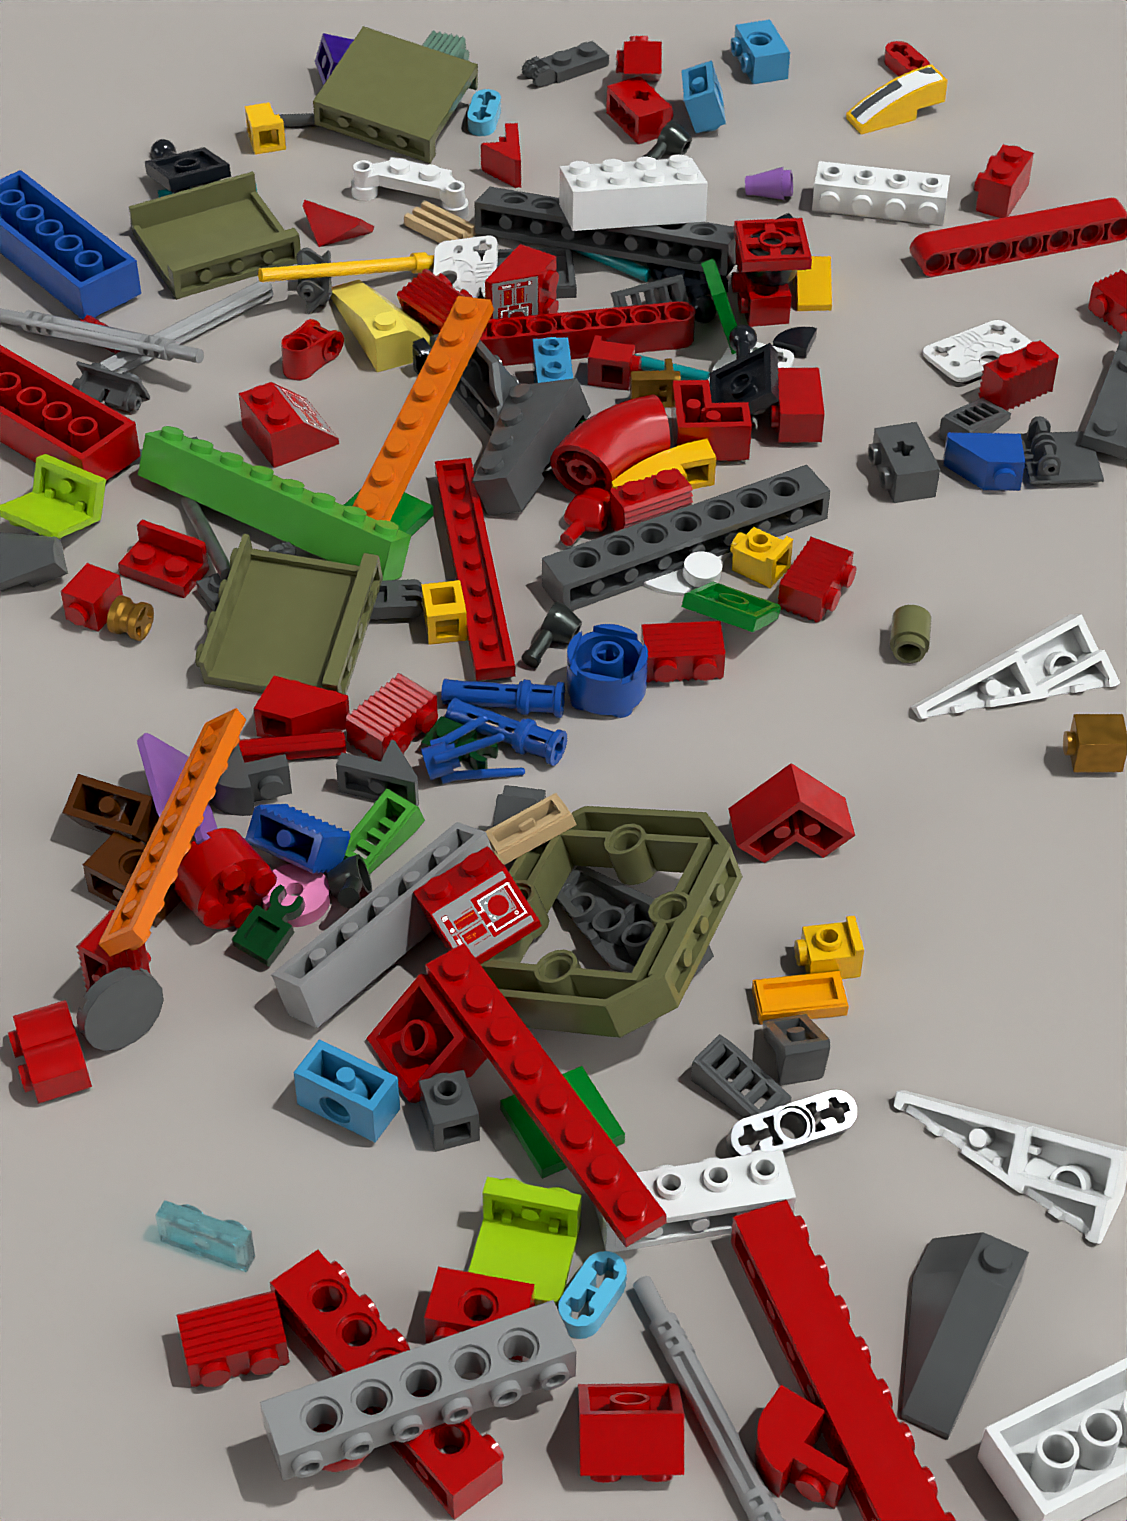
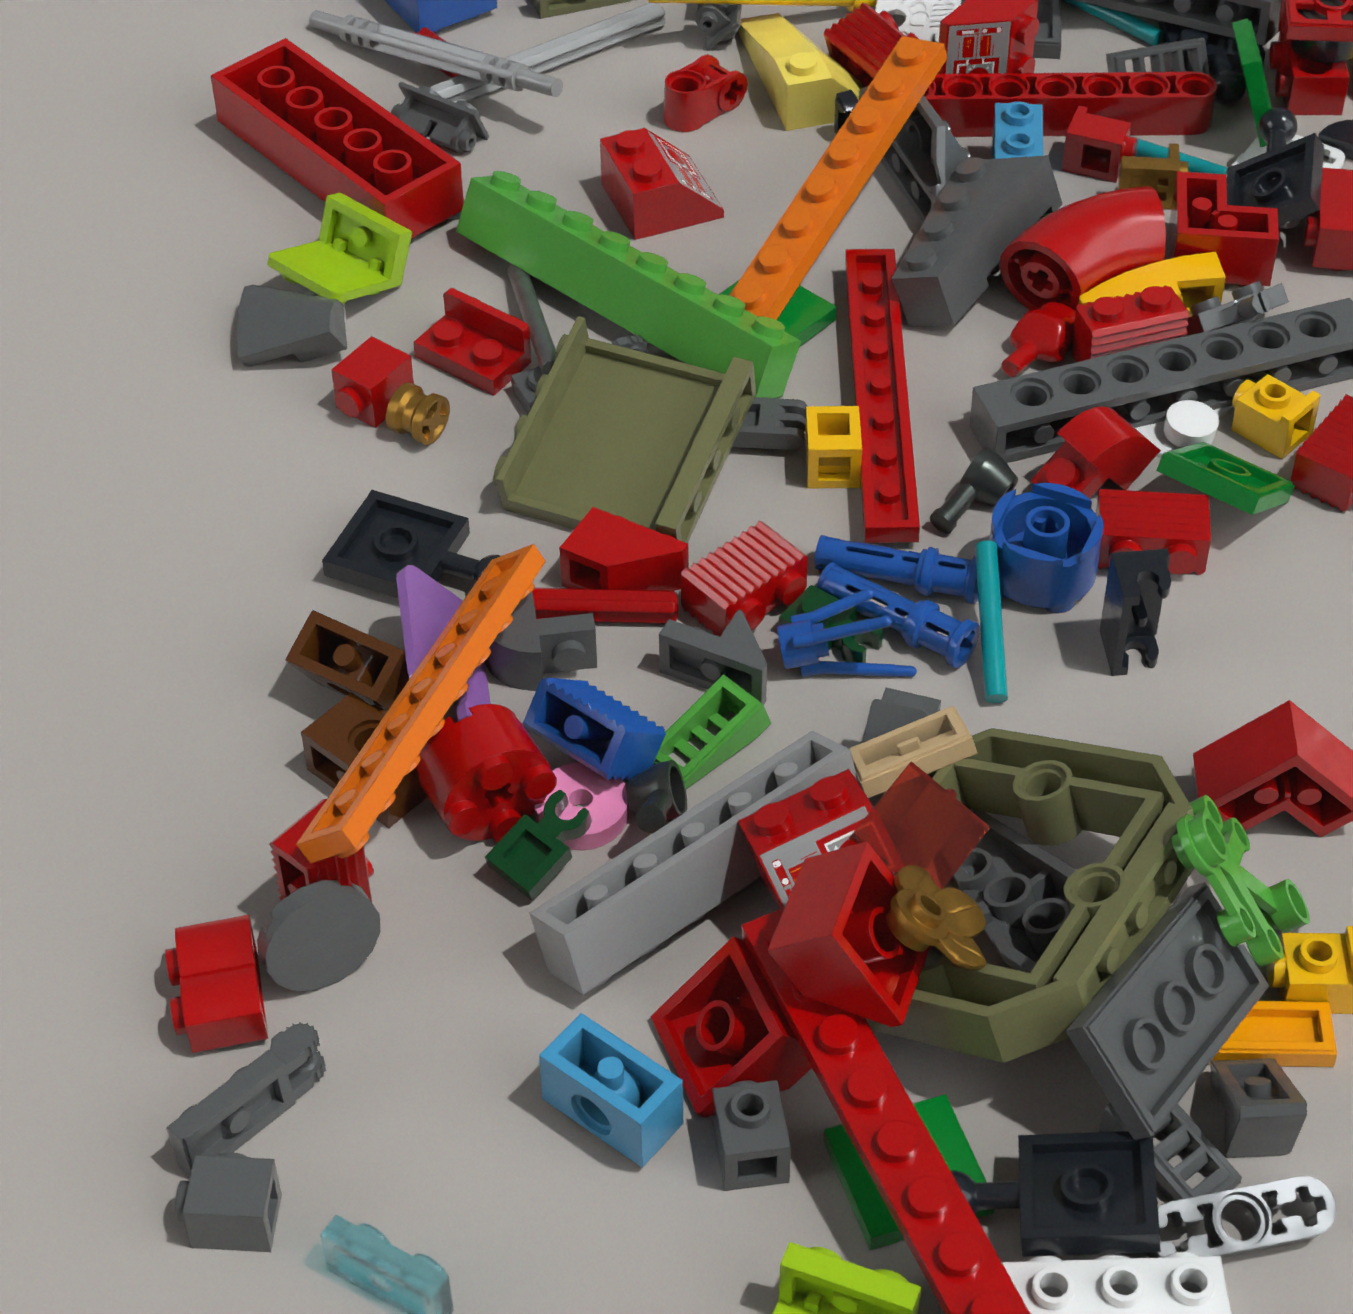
camera: 10 degrees right, 0 degrees up
none -> dark grey hinge [166,1022,326,1177]
none -> dark grey brick [175,1152,282,1252]
none -> black plate [322,490,502,599]
none -> red slope [767,841,931,1027]
none -> clear red piece [849,761,990,889]
none -> pearl gold plate [886,865,987,970]
none -> black plate [950,1131,1161,1256]
none -> teal bar [975,540,1008,703]
none -> red brick [1031,406,1161,499]
none -> dark grey tile [1066,882,1269,1140]
none -> black hinge [1099,549,1171,676]
none -> bright green plant [1172,795,1310,967]
none -> dark grey plate [1185,281,1289,337]

